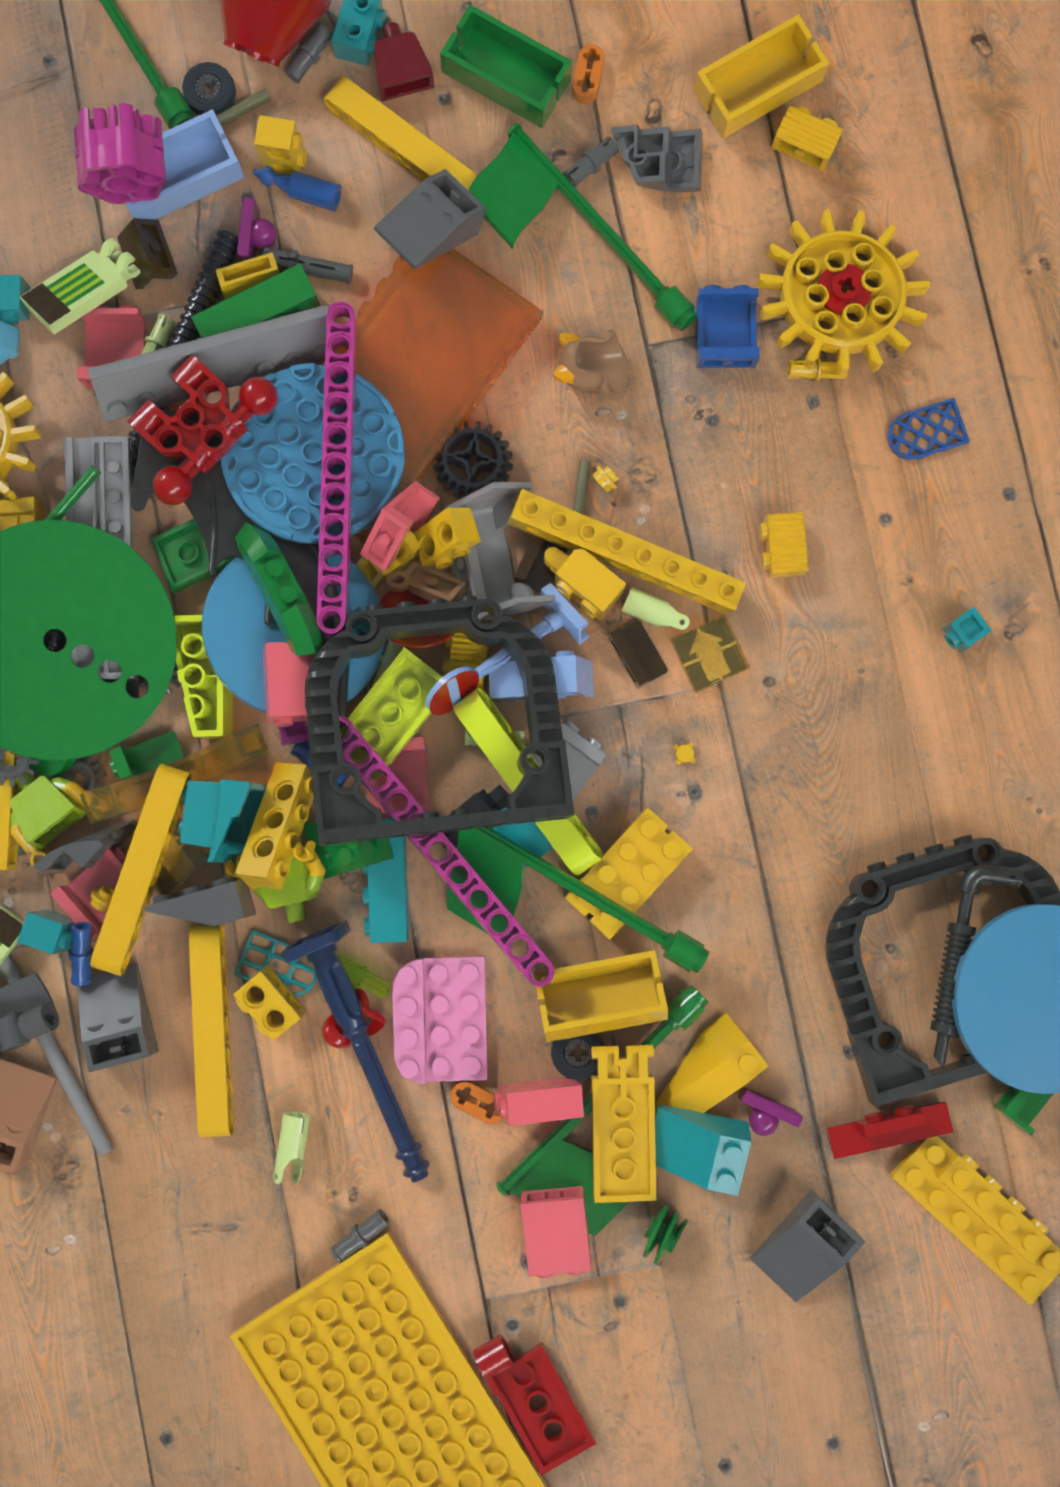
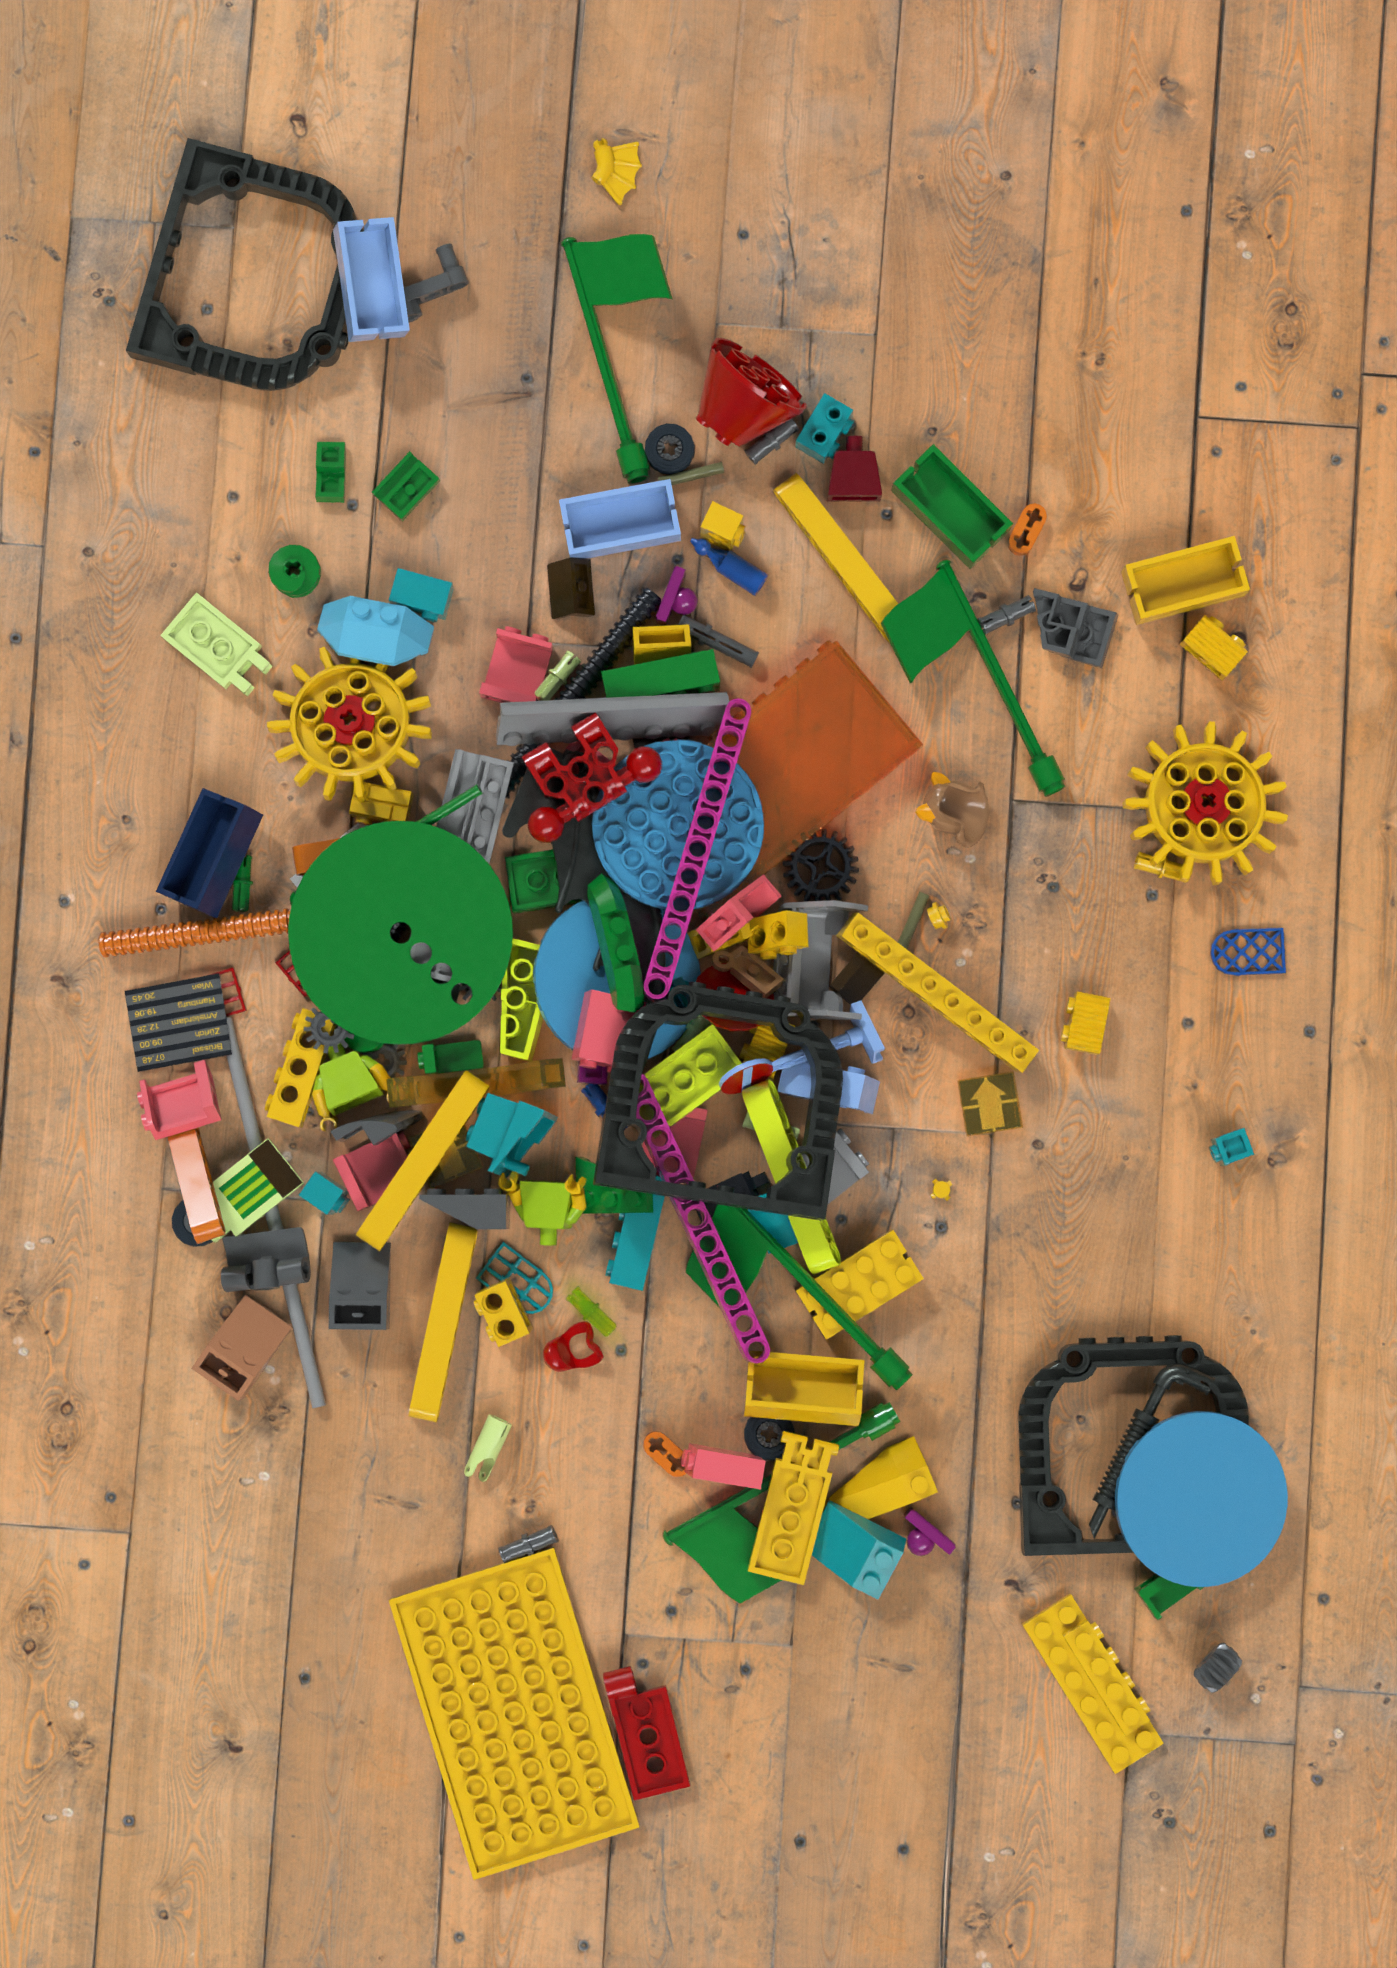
camera: 15 degrees right, 0 degrees up
tile [20,238,141,334] -> none
blue pin [68,922,94,986] -> none
dark pink piece [74,103,166,204] -> none
yellow plate [90,886,114,913] -> none
yellow brick [235,762,314,890] -> none
dark blue piece [281,920,430,1182] -> none
dark grey slope [374,169,486,270] -> none
bright pink plate [393,956,488,1084] -> none
coral brick [521,1186,591,1278] -> none
yellow hinge [544,547,626,621] -> none
dark brown panel [608,621,668,689] -> none
yellowish green piece [622,587,690,630] -> none
green piece [643,1203,688,1265] -> none
blue panel [696,285,760,368] -> none
dark grey slope [750,1189,865,1302] -> none
red bracket [826,1101,954,1159] -> none

